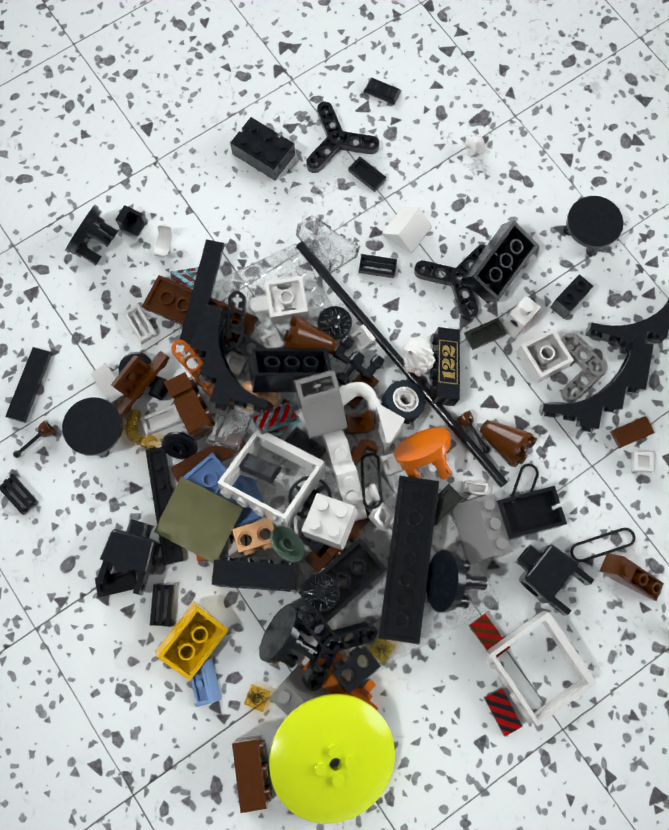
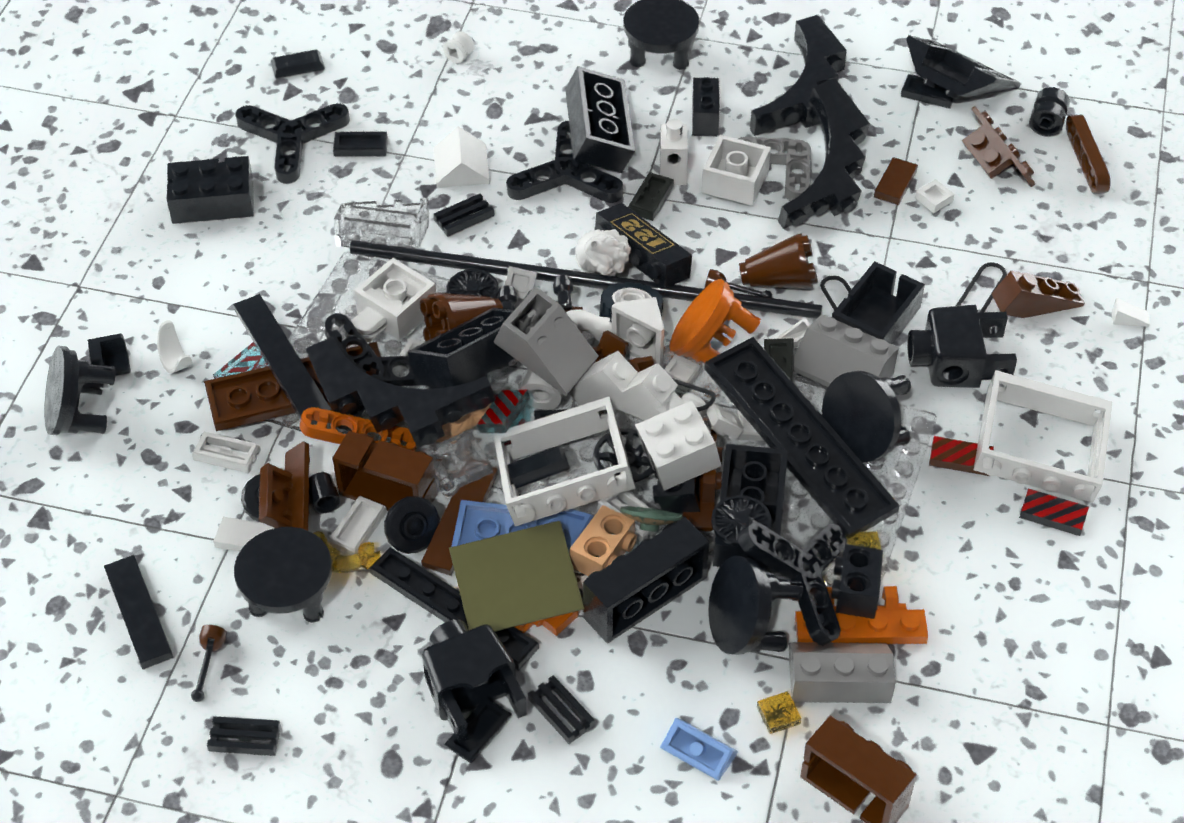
camera: 40 degrees left, 25 degrees down
yellow slope [155,601,229,681] -> none
neon yellow dish [269,694,395,824] -> none

